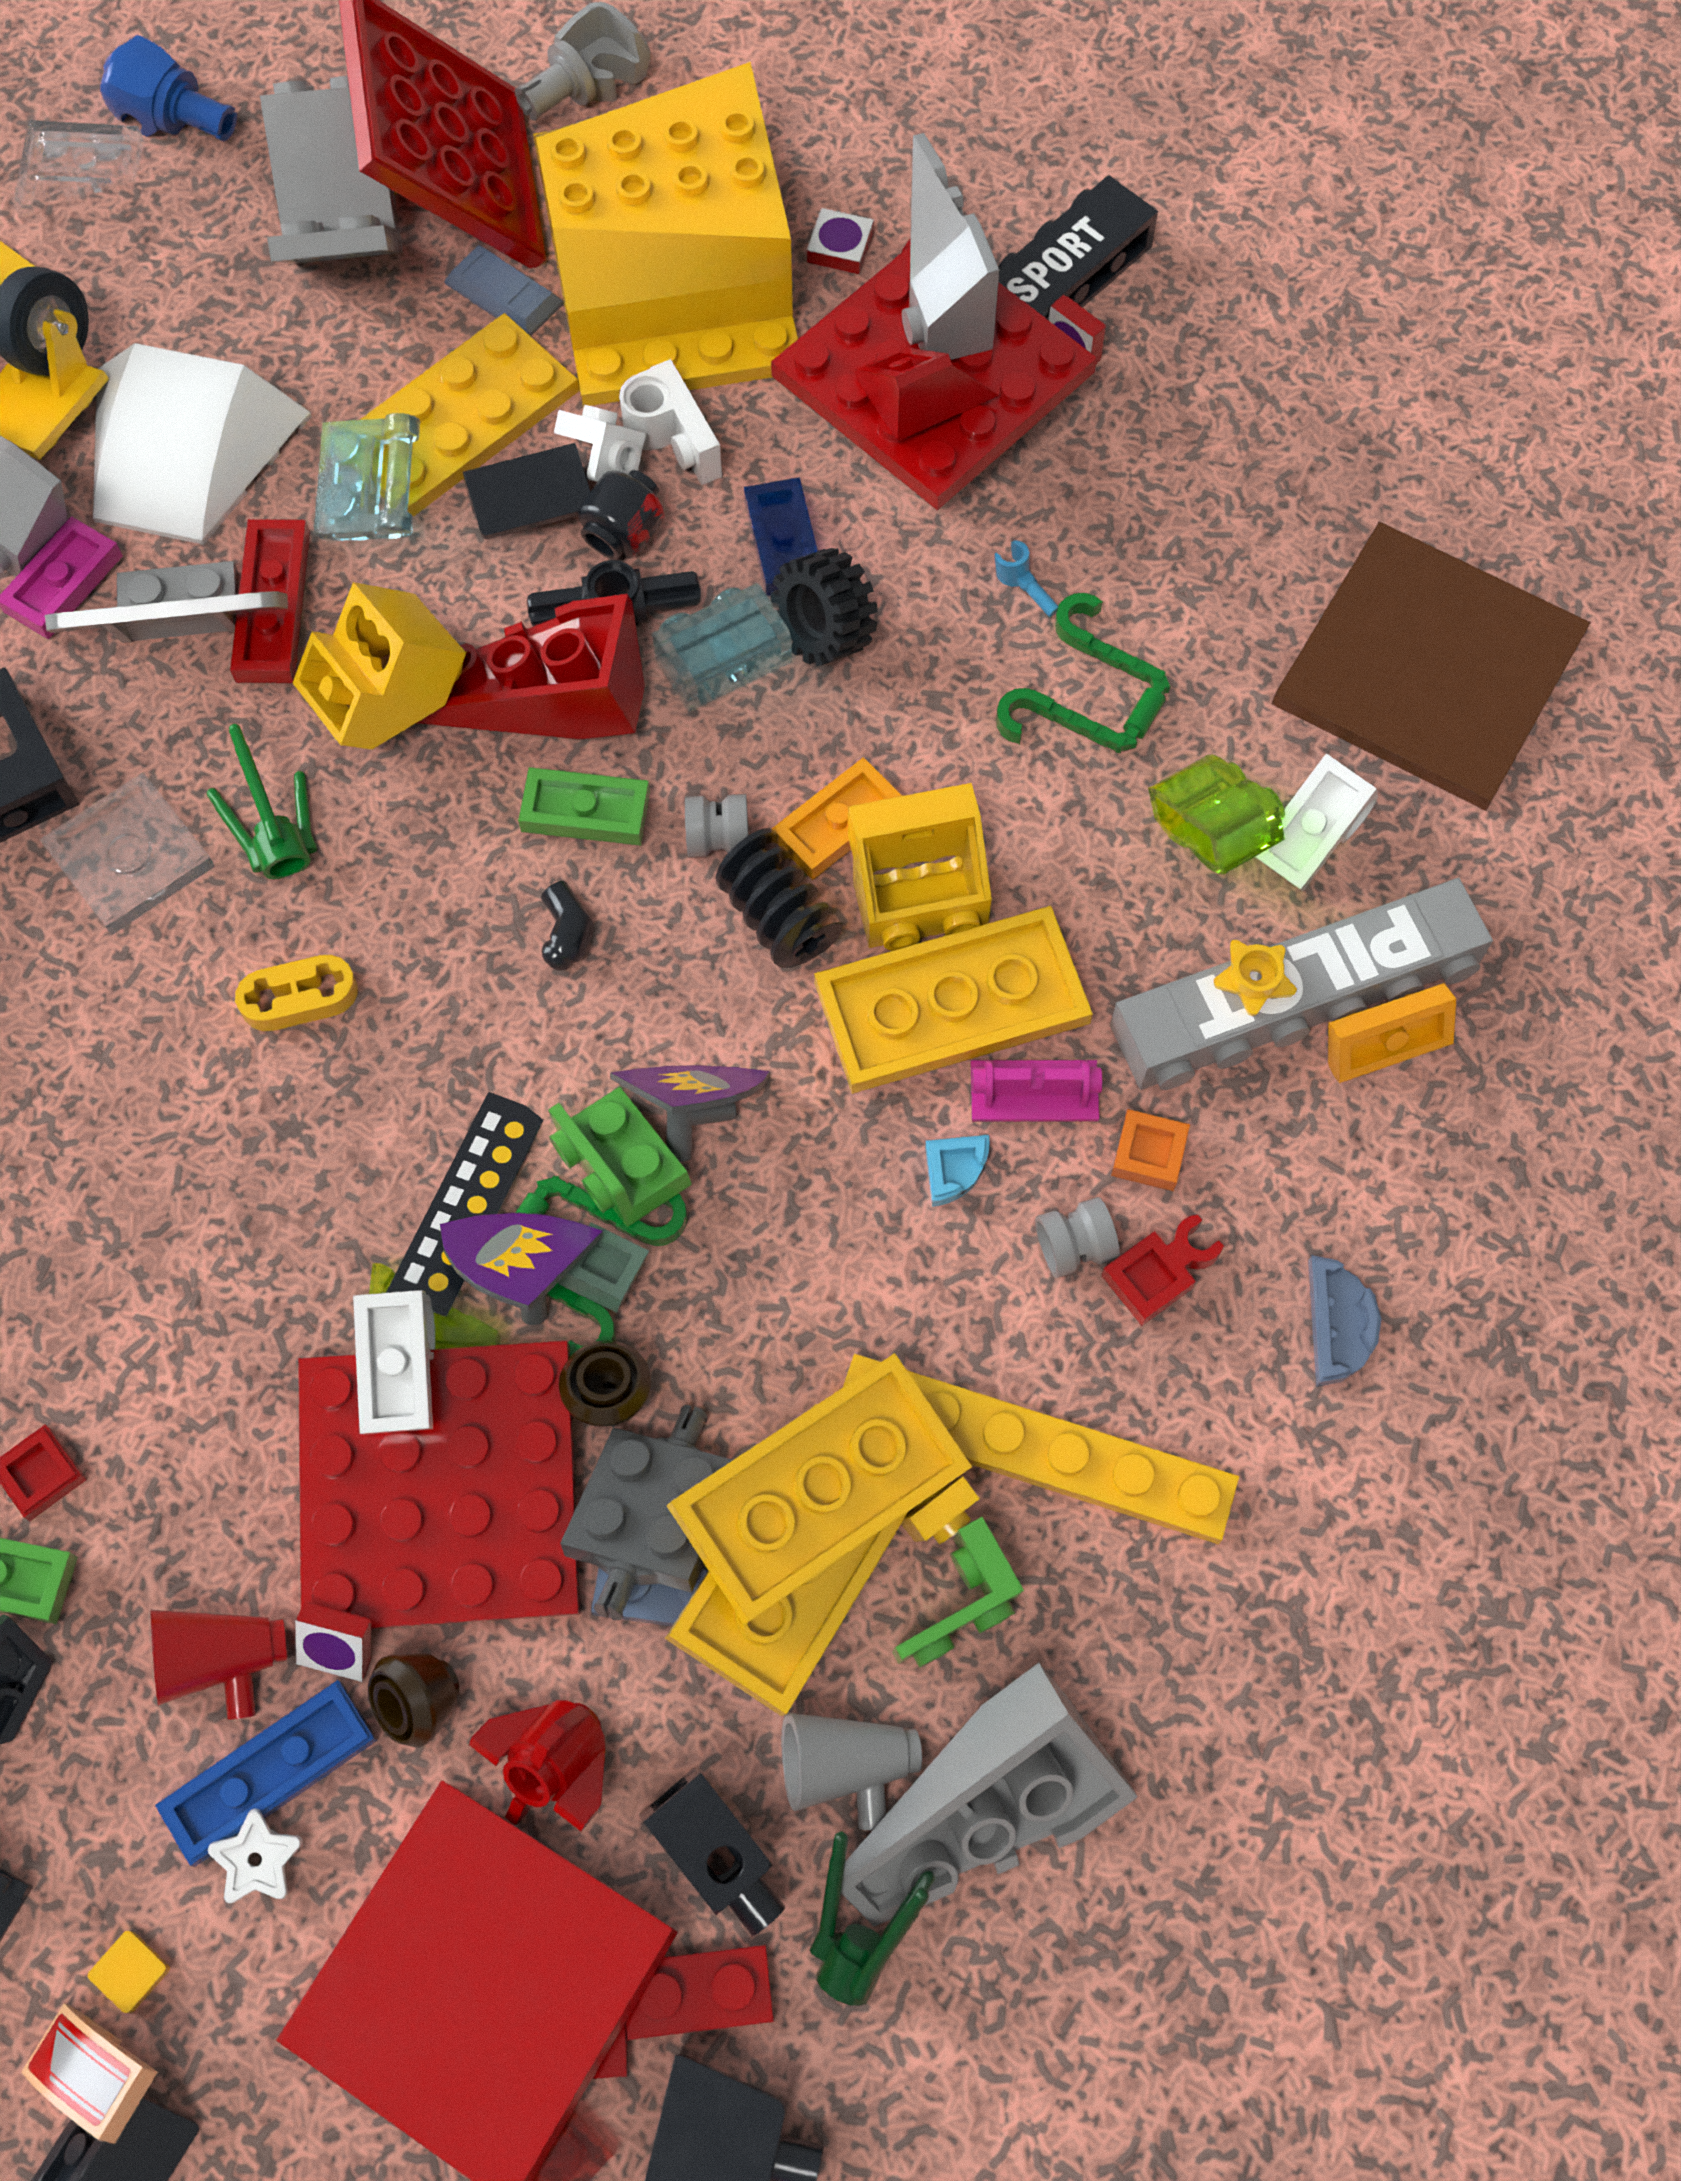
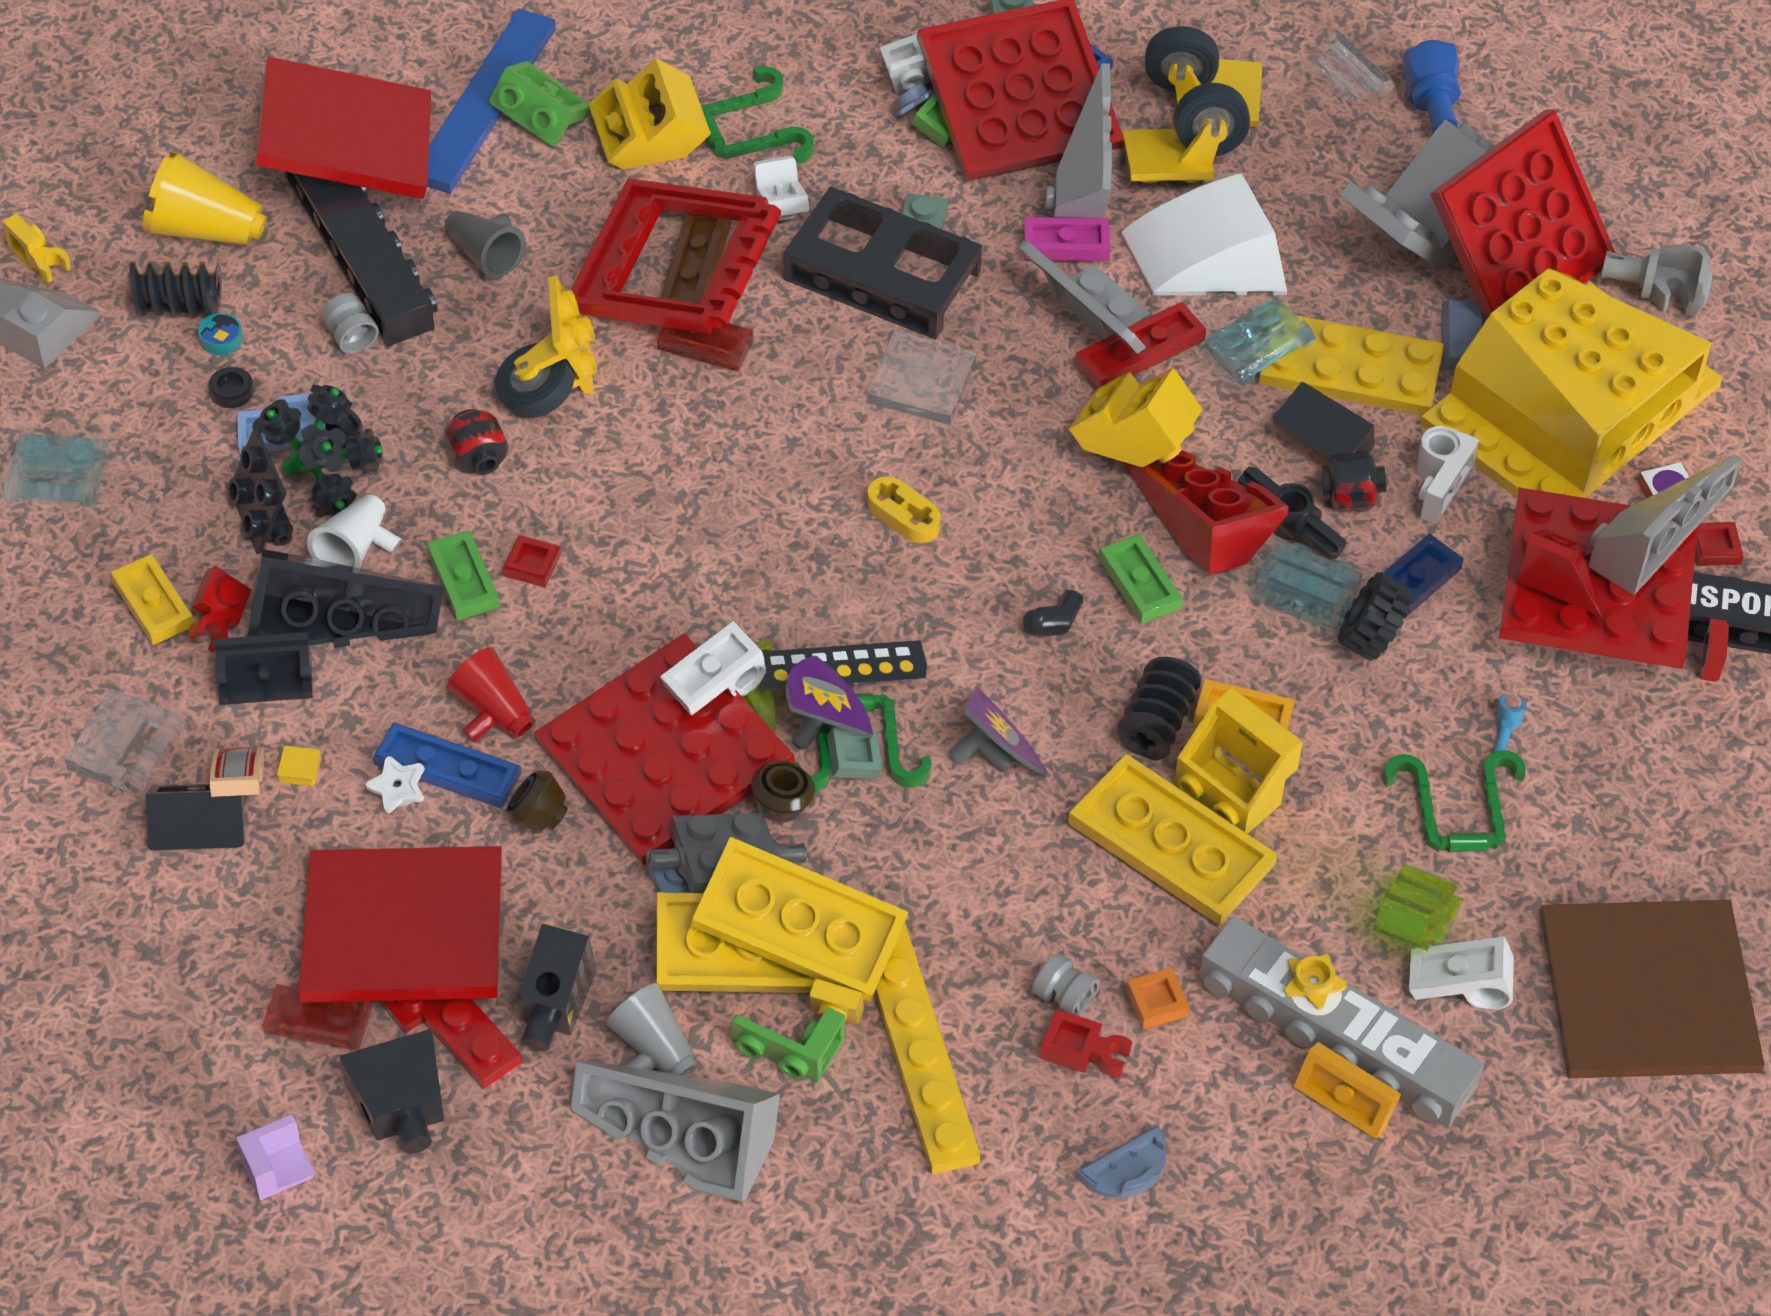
camera: 55 degrees right, 15 degrees down
green plant [206,724,318,880] -> none
tile [295,1602,371,1682] -> none
red brick [469,1700,606,1832] -> none
bright green bracket [548,1086,692,1227] -> none
white bracket [554,404,646,482] -> none
light grey wheel [685,794,748,858] -> none
dark green plant [809,1831,935,2006] -> none
medium azure tile [925,1135,990,1207] -> none
dark pink hinge [970,1060,1102,1122] -> none

